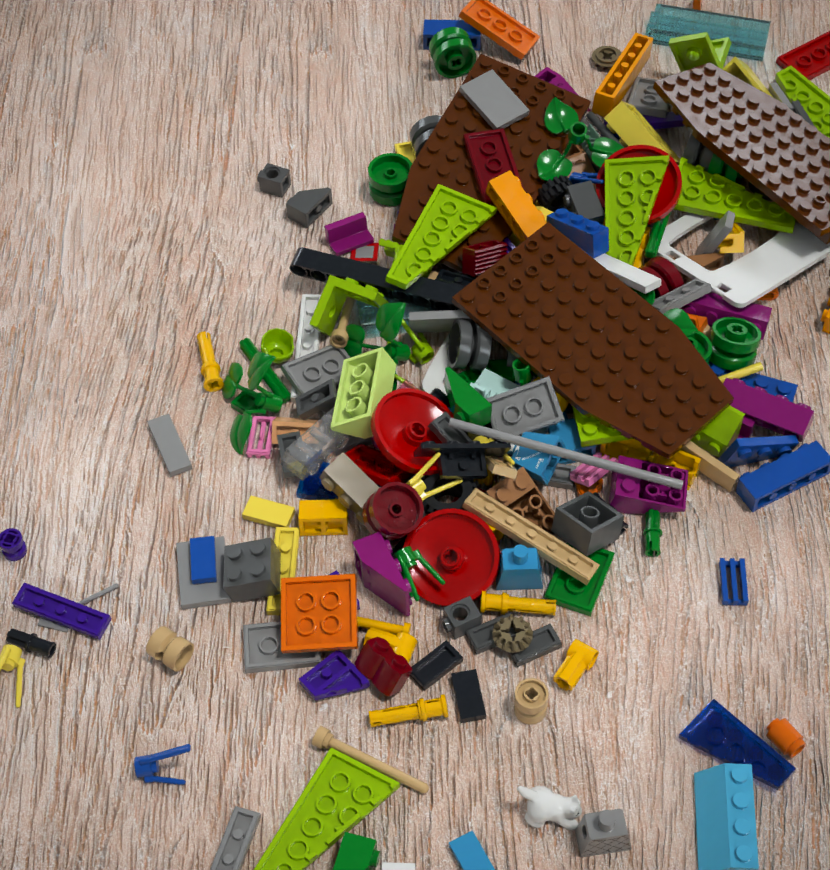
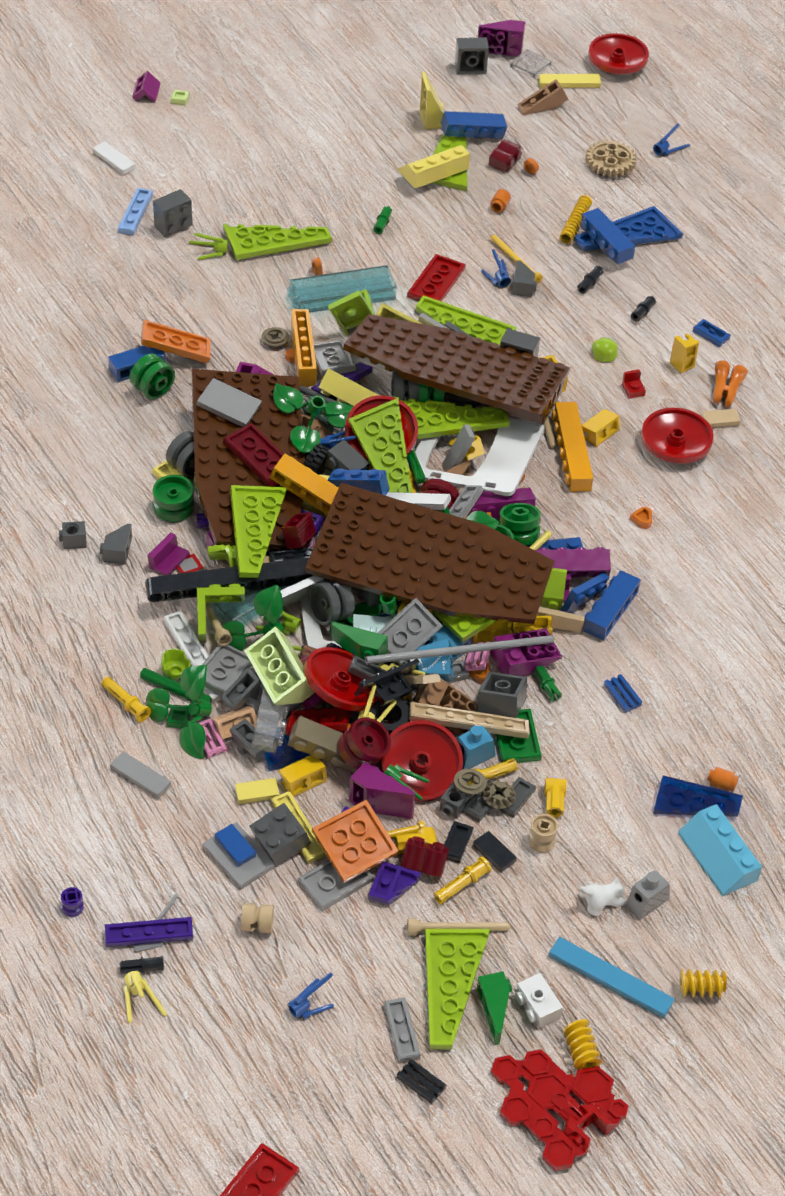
camera: 35 degrees left, 5 degrees down
none -> dark tan gear [454,769,487,797]

